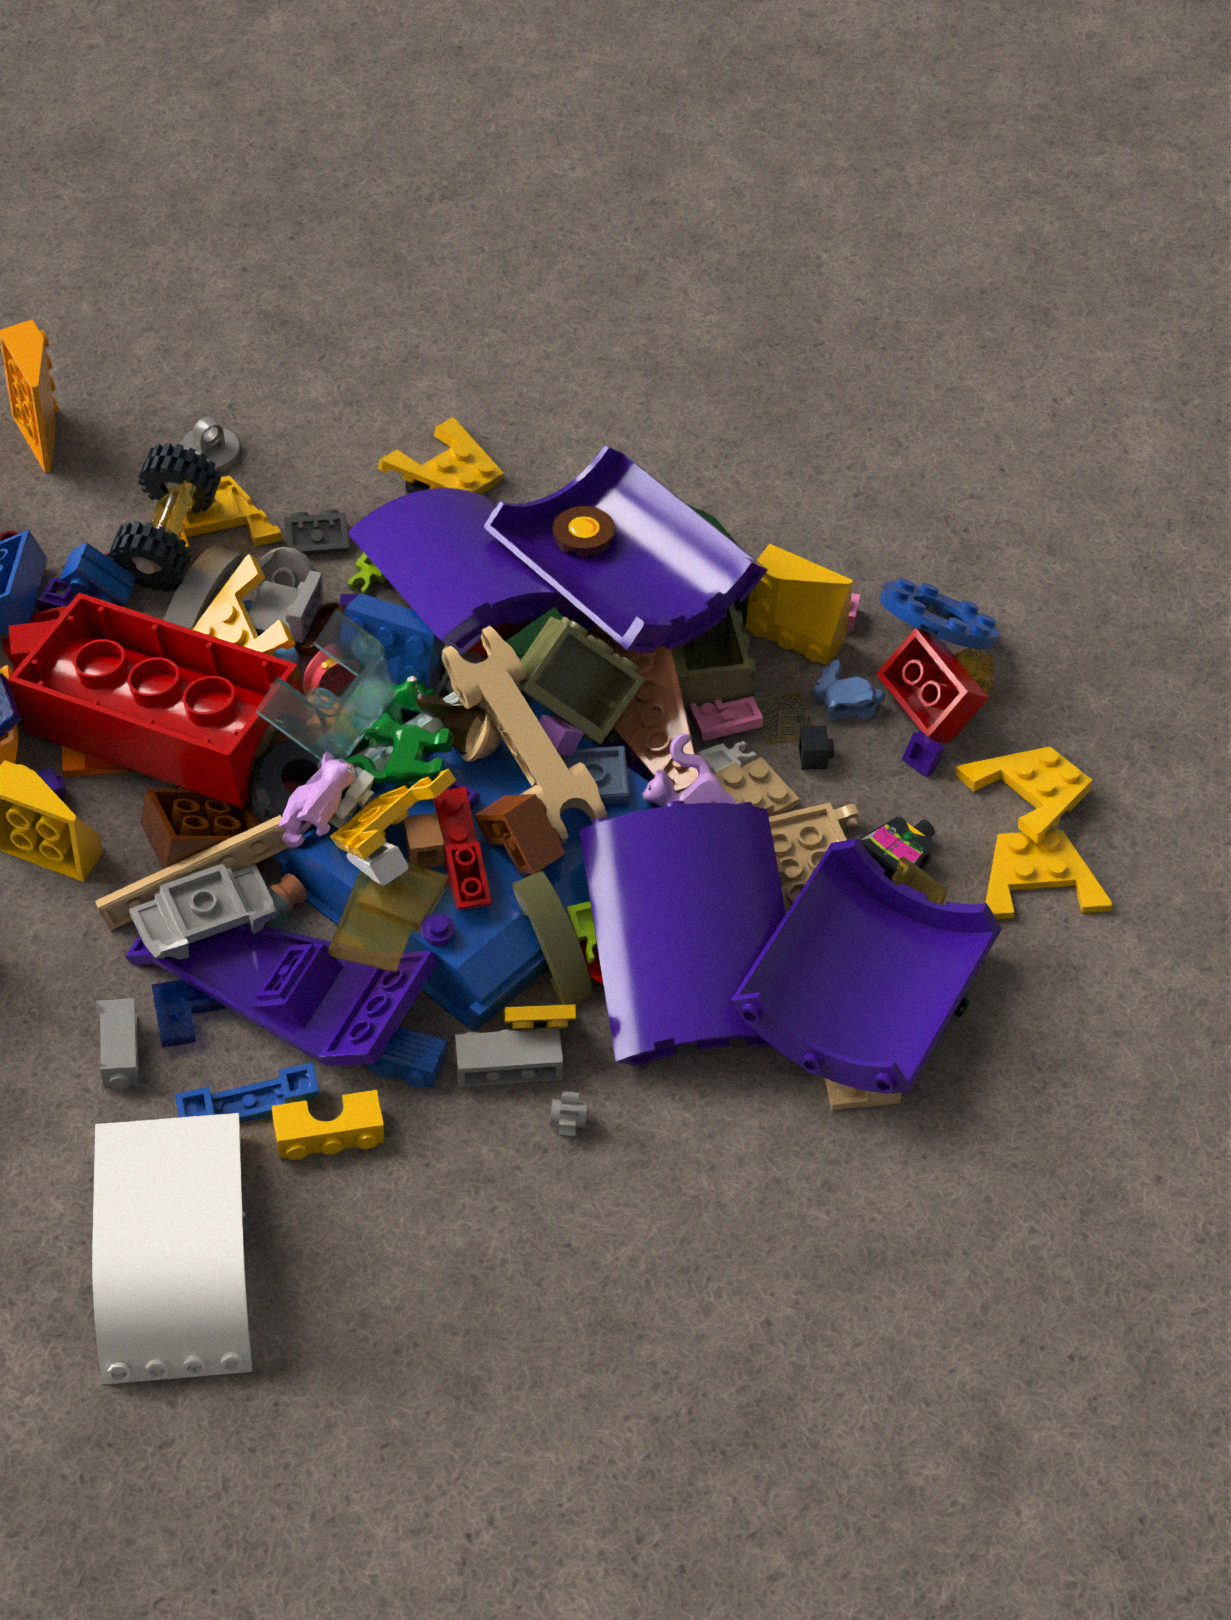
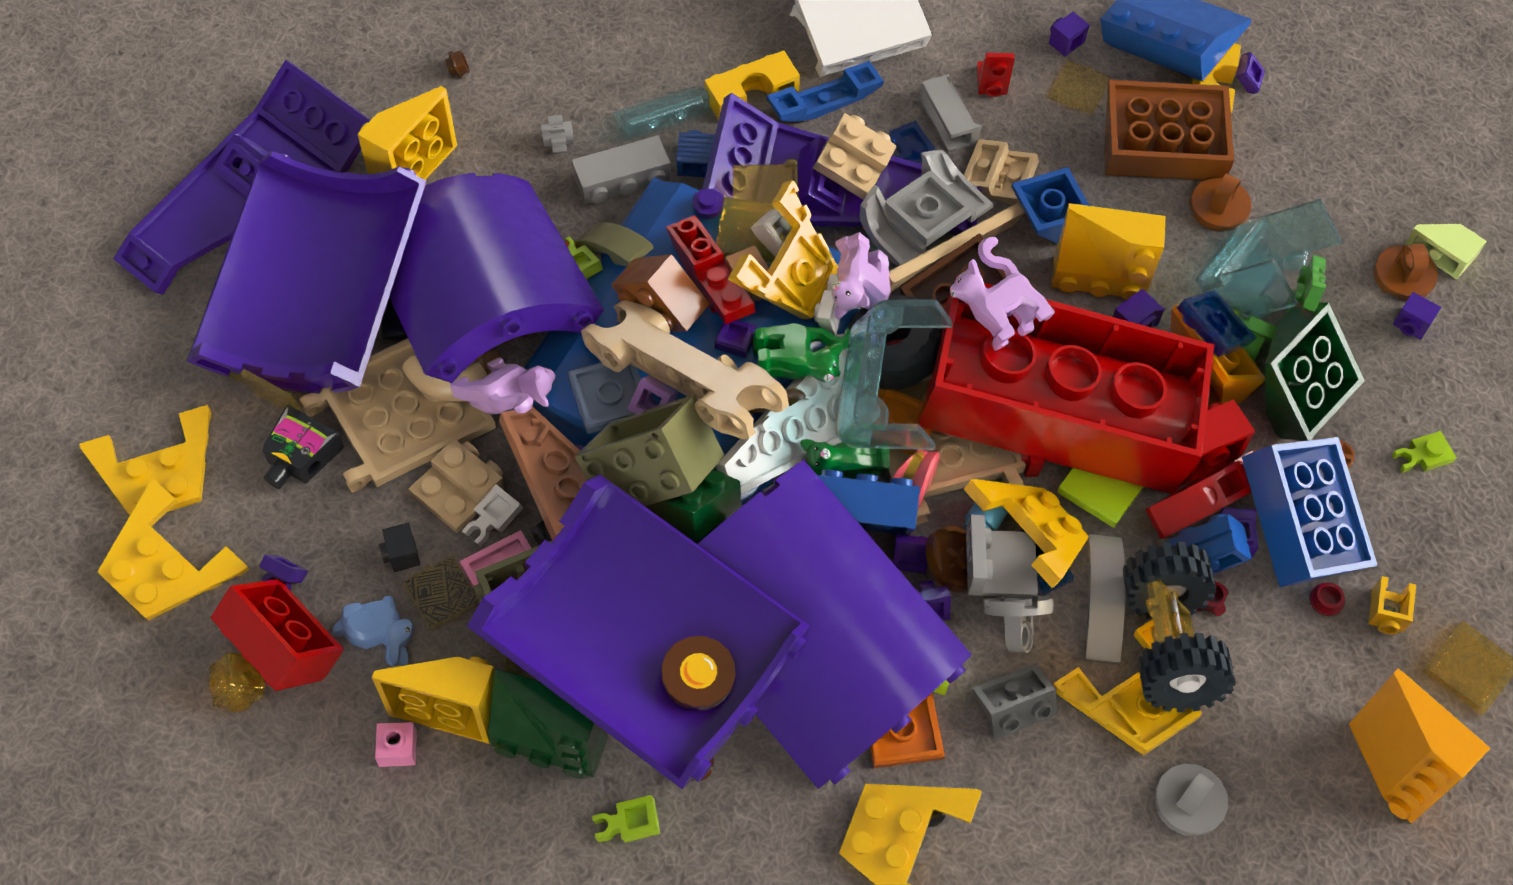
camera: 165 degrees right, 10 degrees up
yellow plate [503,1004,576,1031] -> none
blue plate [879,578,1000,649] -> none
none -> dark purple wing [113,60,371,294]
none -> yellow slope [357,86,457,180]
none -> reddish brown plate [445,50,470,79]
none -> clear light blue panel [614,87,709,141]
none -> tan plate [813,113,896,200]
none -> lavender animal [950,237,1055,351]
none -> tan slope [964,139,1039,205]
none -> red bracket [976,53,1015,97]
none -> blue slope [1011,167,1090,243]

